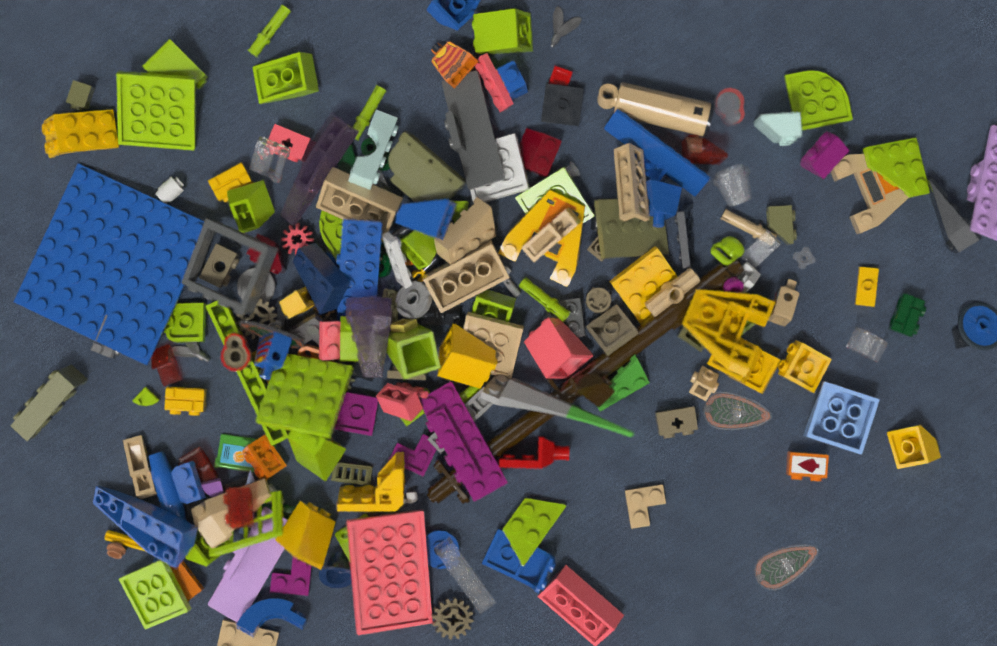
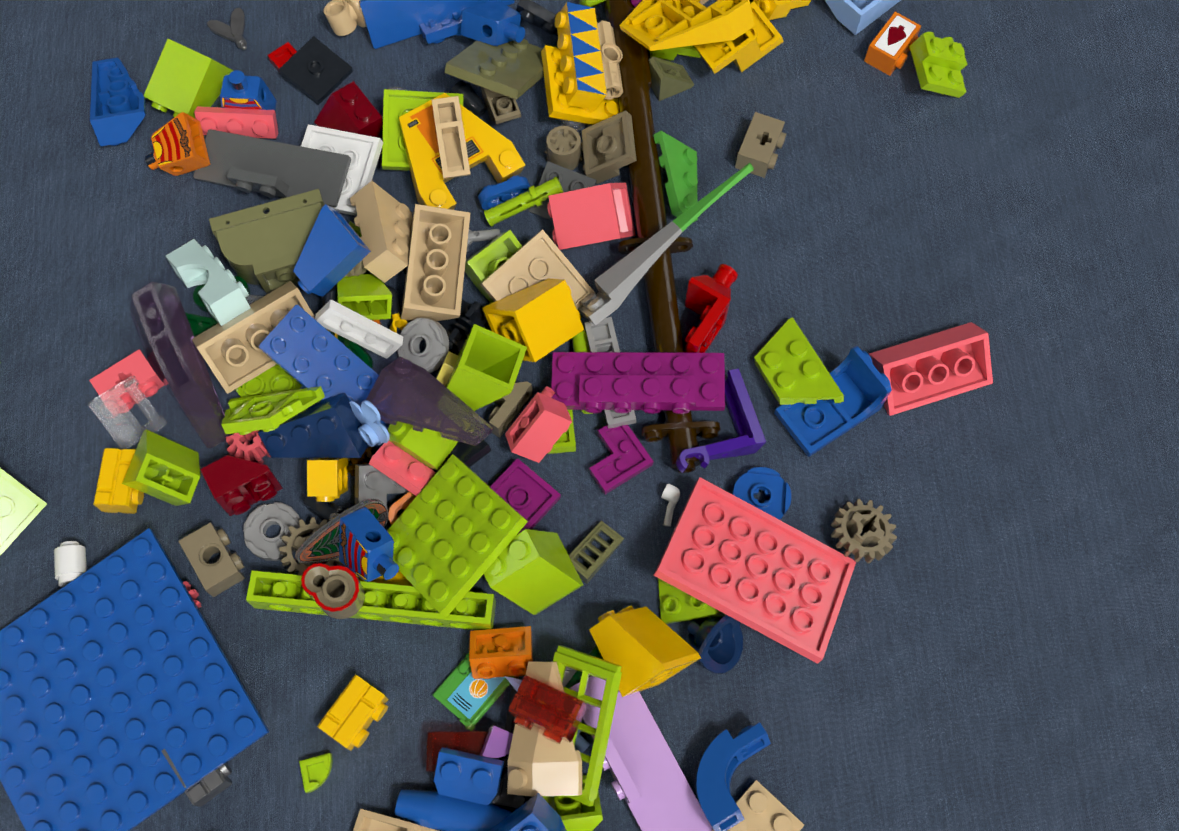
camera: 60 degrees left, 20 degrees down
clear red slope [151,344,183,387] -> none
lime plate [164,303,206,343] -> none
flat silver piece [169,342,210,362] -> none
dark grey window [181,219,278,315] -> none
lime slope [252,52,319,104] -> none
magenta plate [270,556,312,596] -> none
yellow bracket [337,452,405,511] -> none
lime pin [348,85,387,141] -> none
clear brick [434,537,496,614] -> none
dark brown slope [569,372,616,408] -> none
tan fence [614,143,650,221] -> none
tan plate [625,484,666,529] -> none
tan brick [689,366,719,401] -> none
clear shield [703,392,772,430] -> none
clear shield [754,545,819,590] -> none
none -> lime wing [221,386,325,435]
none -> light blue plate [349,400,390,447]
none -> blue plate [478,176,530,210]
none -> yellow brick [555,2,607,110]
none -> dark purple hinge [676,368,766,473]
none -> lime plate [910,32,967,98]

